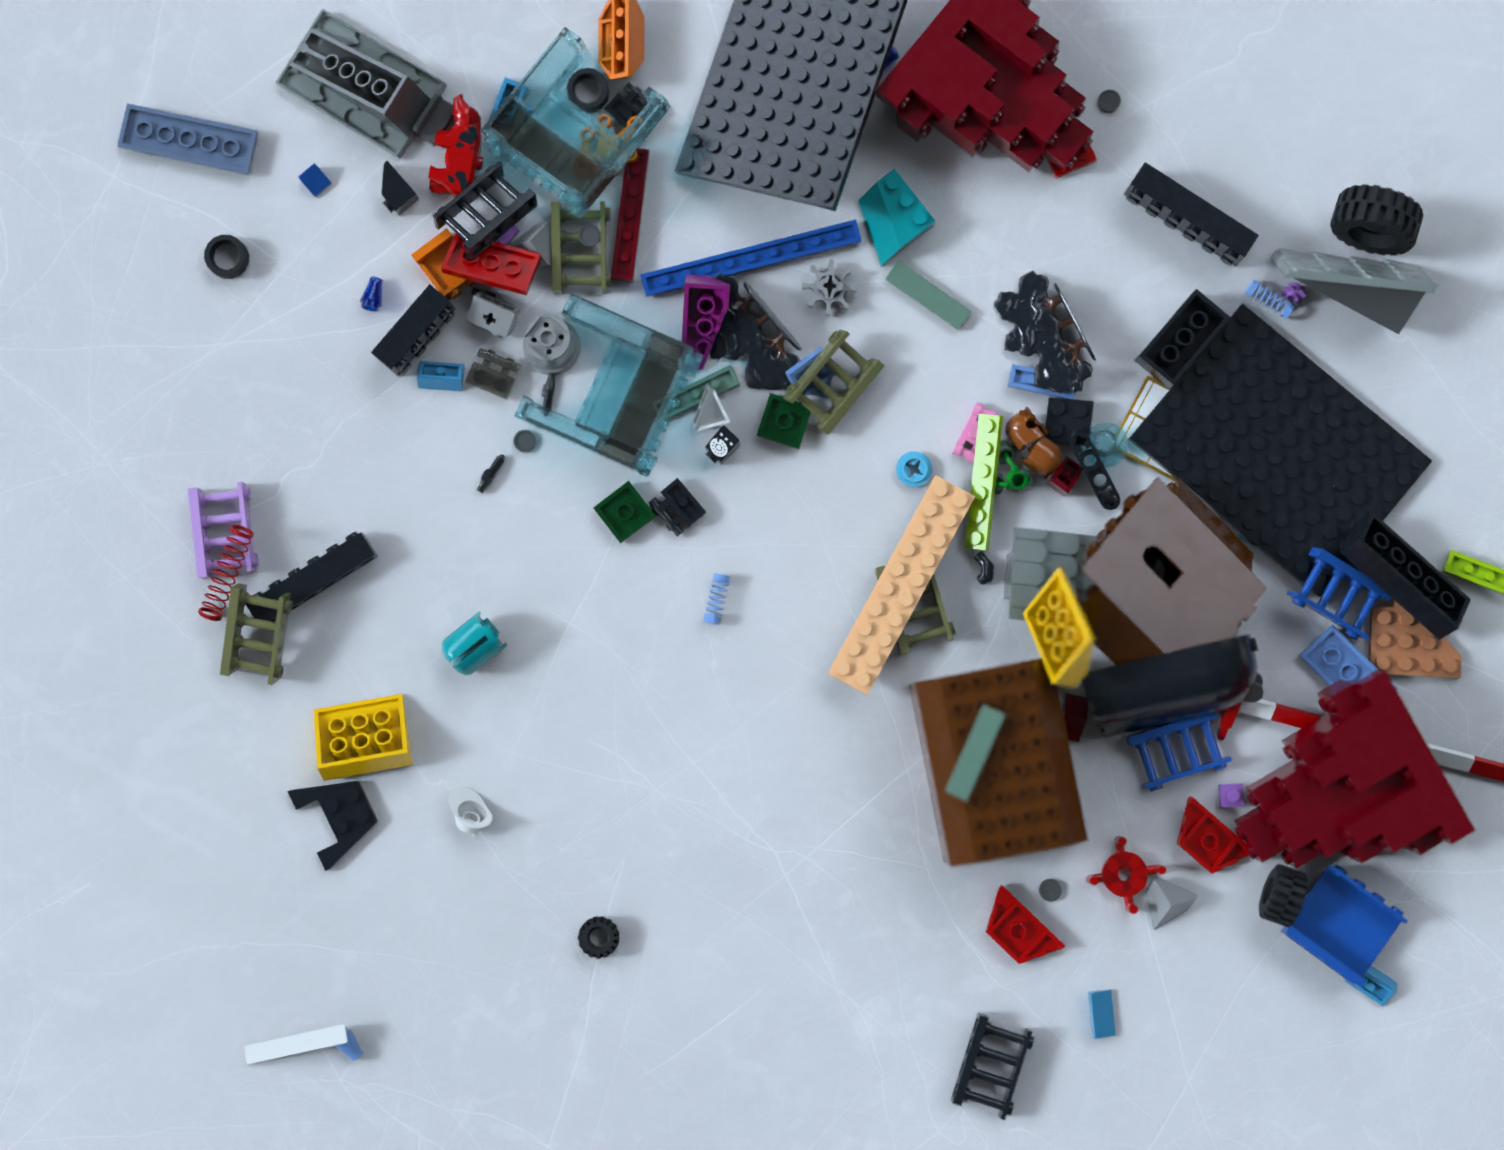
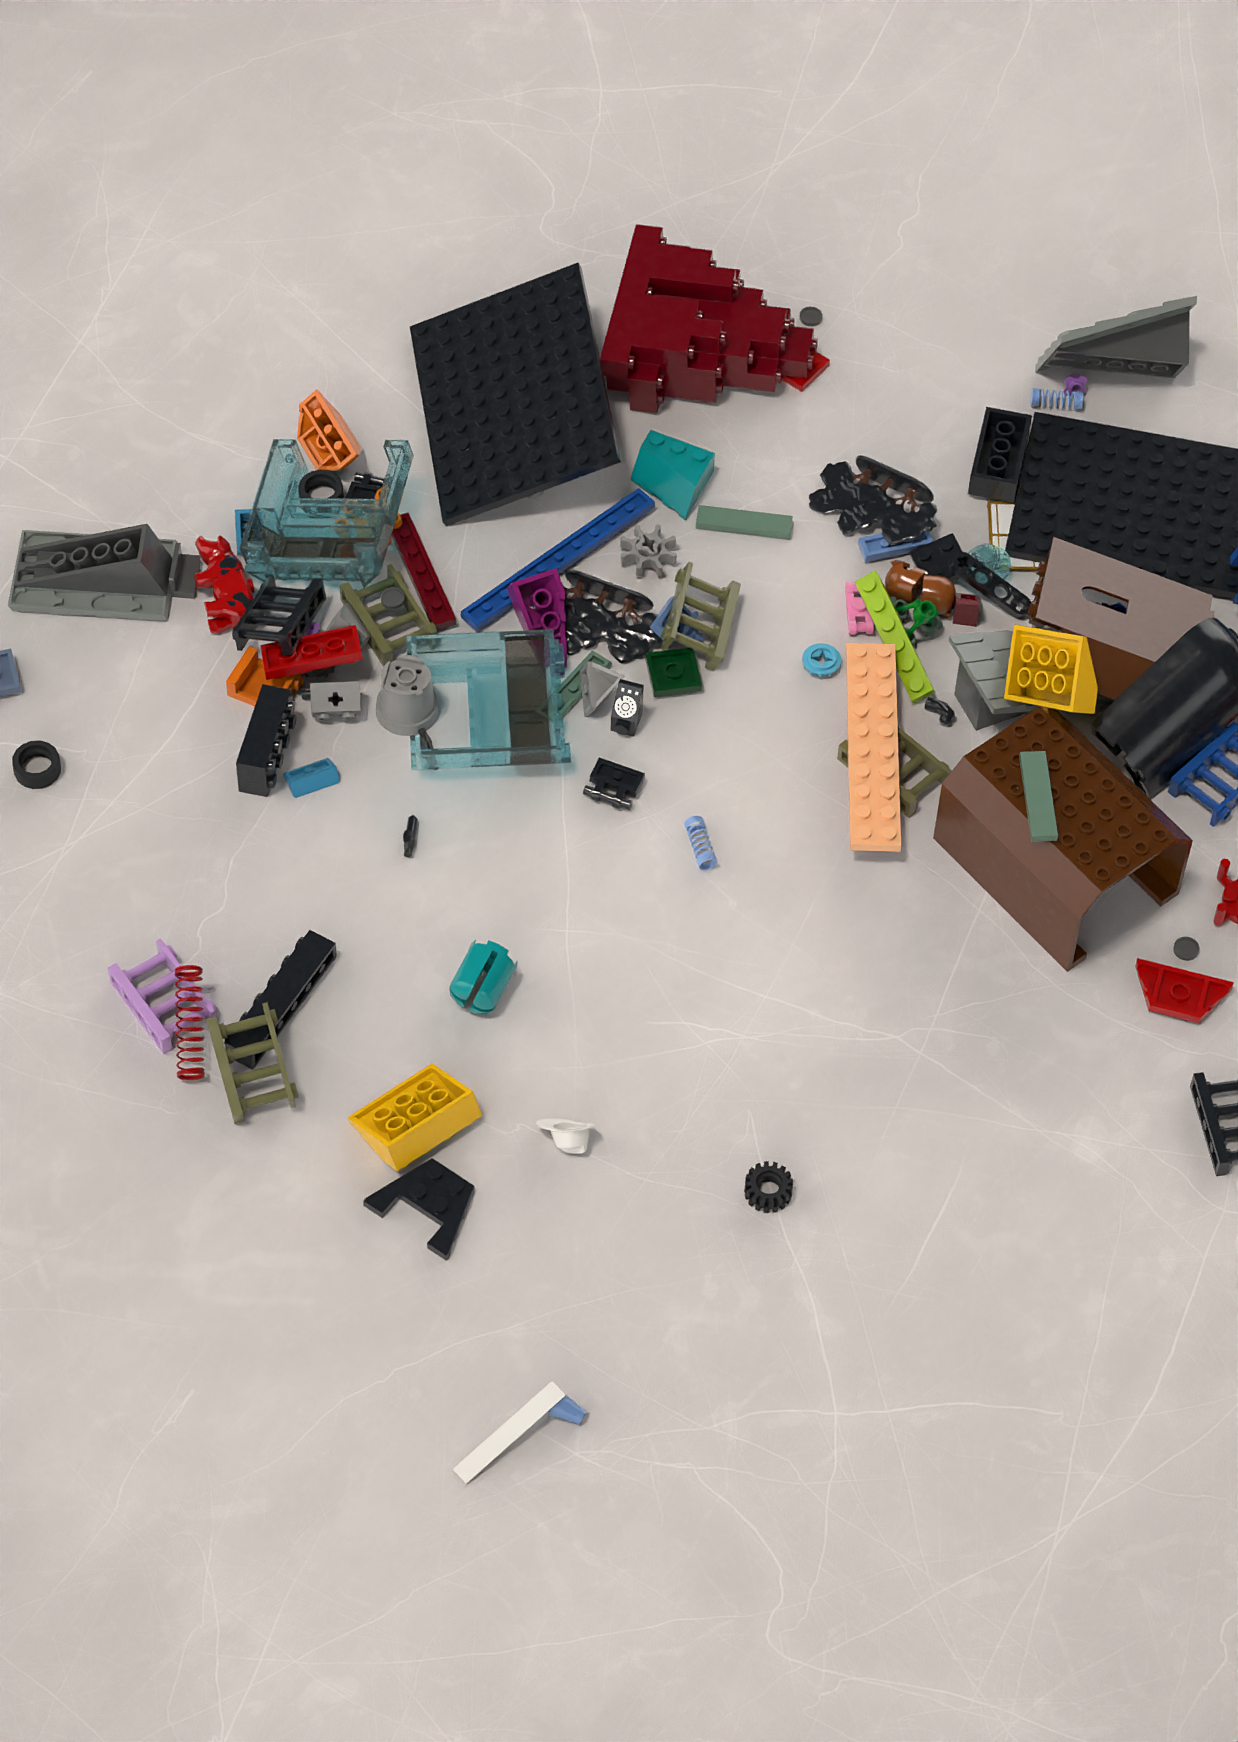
camera: 30 degrees left, 30 degrees down
blue slope [298,163,332,197] -> none
clear blue cone [360,277,383,312] -> none
black slope [381,161,419,215] -> none
clear smoke plate [465,348,522,400] -> none
dark grey piece [513,430,536,452] -> none
dark green plate [593,481,656,544] -> none
black brick [1123,162,1259,266] -> none
black tyre [1330,184,1424,256] -> none

